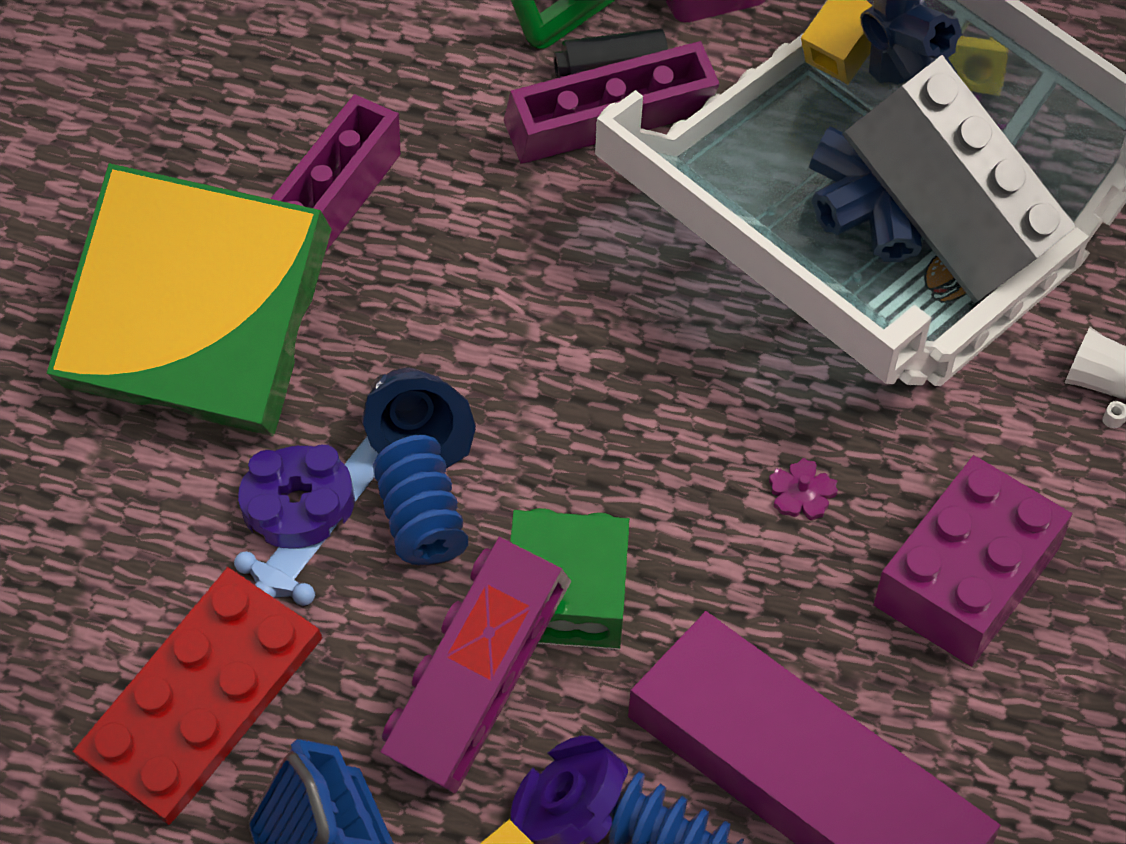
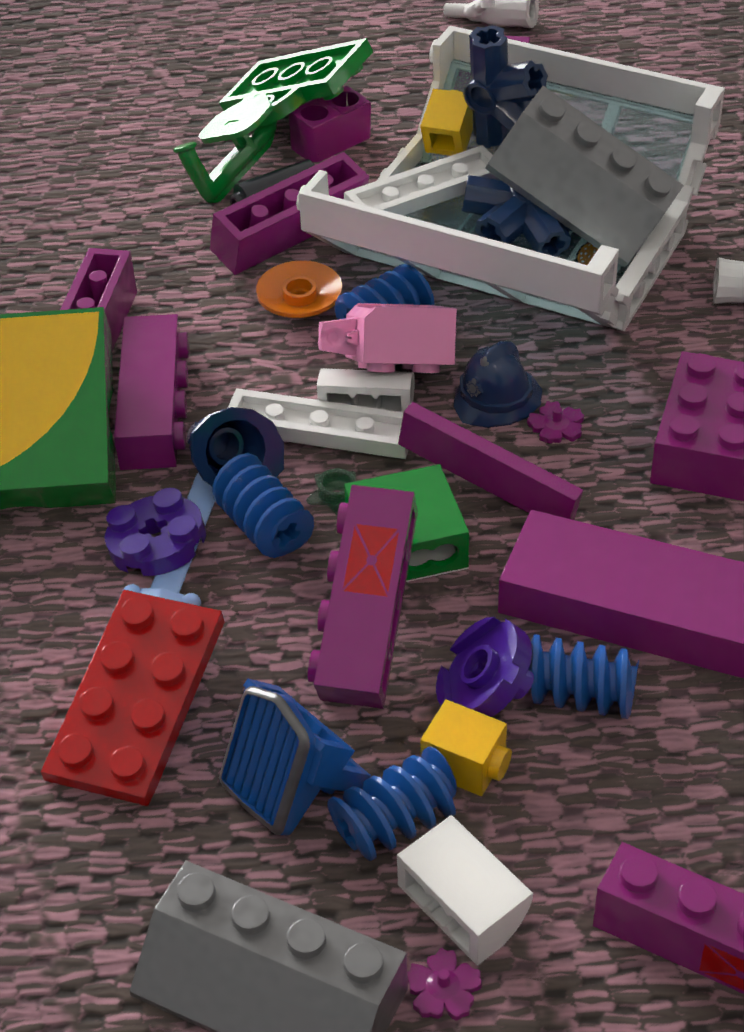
camera: 15 degrees left, 10 degrees down
none -> magenta brick [114,314,190,470]
none -> white plate [228,388,408,459]
none -> orange dish [256,261,342,318]
none -> clear green plate [306,468,356,515]
none -> white brick [317,368,415,412]
none -> bright pink hinge [318,303,457,373]
none -> blue piece [335,264,435,320]
none -> white plate [344,145,502,216]
none -> magenta tile [398,402,583,520]
none -> dark blue piece [453,341,542,428]

